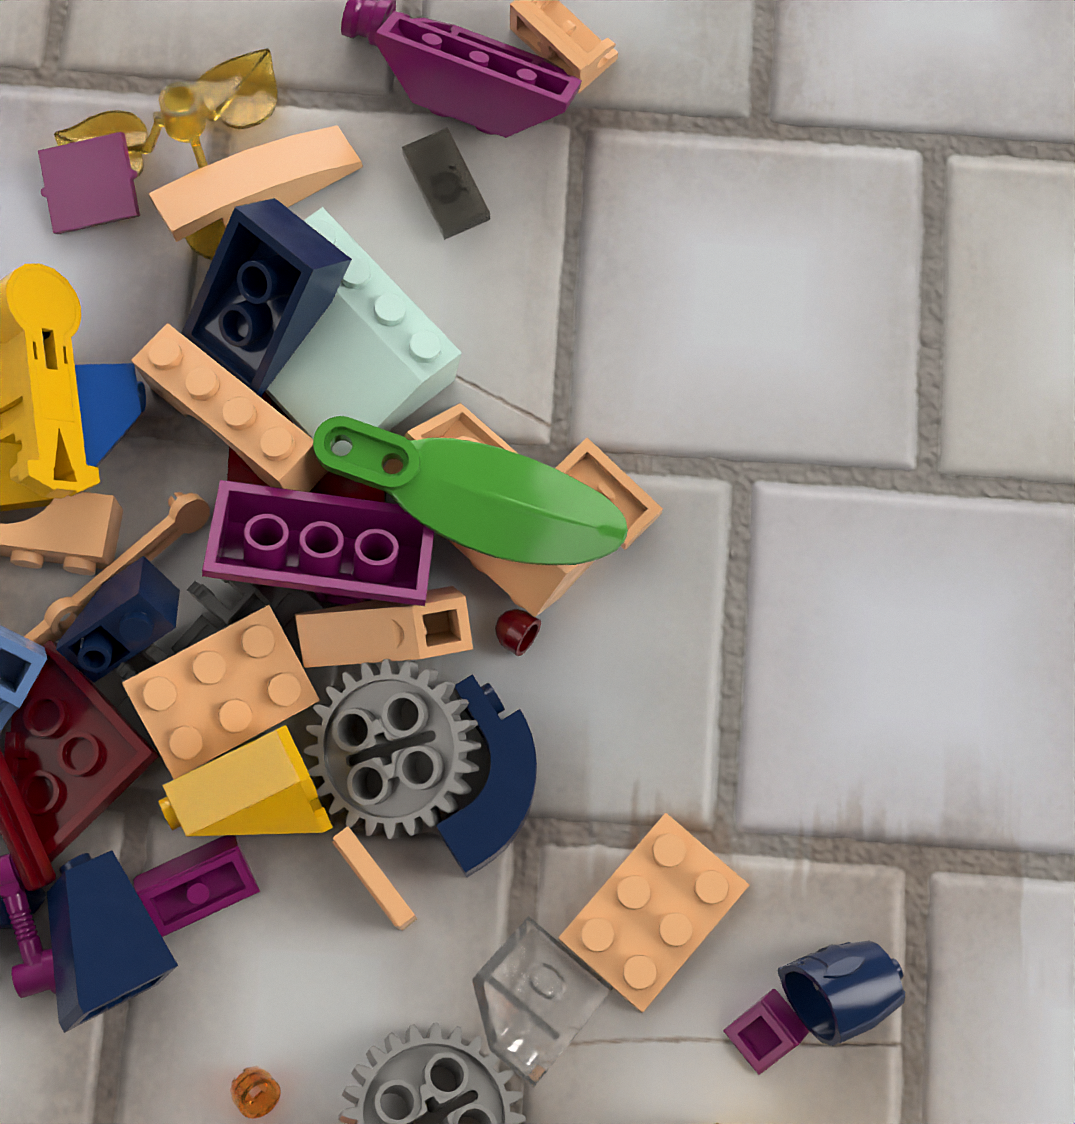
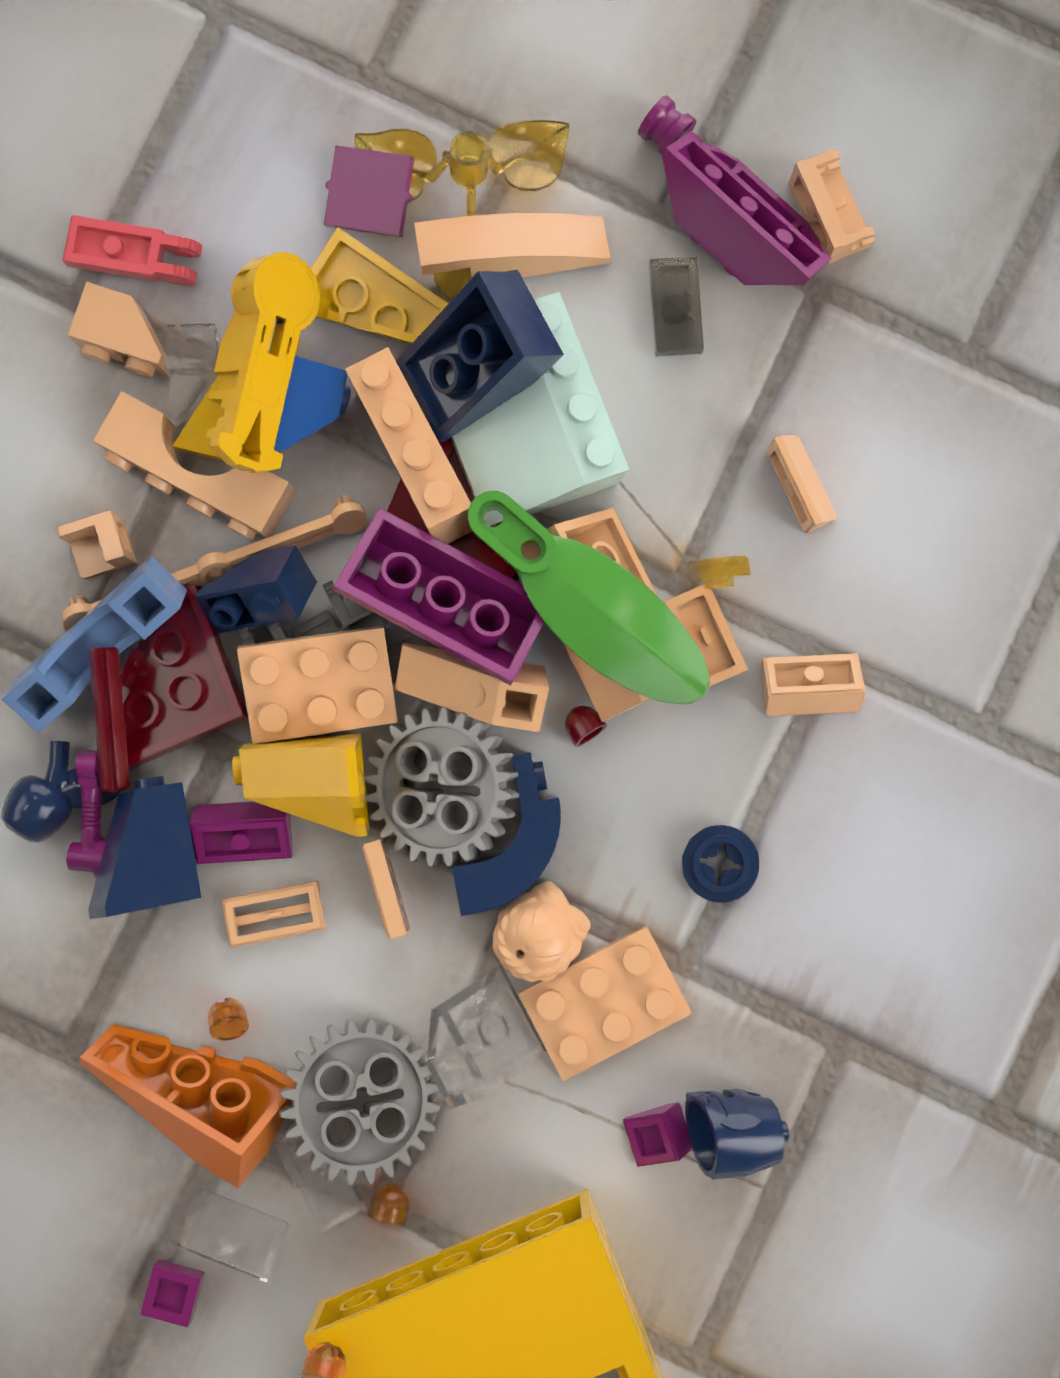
camera: 30 degrees right, 10 degrees up
none -> light nougat tile [221,881,327,948]
none -> yellow wing [311,227,449,344]
none -> light nougat hair [493,881,591,982]
none -> dark blue gear [682,825,759,903]
none -> clear yellow plate [687,555,750,589]
none -> light nougat slope [762,653,866,716]
none -> light nougat slope [766,435,837,533]

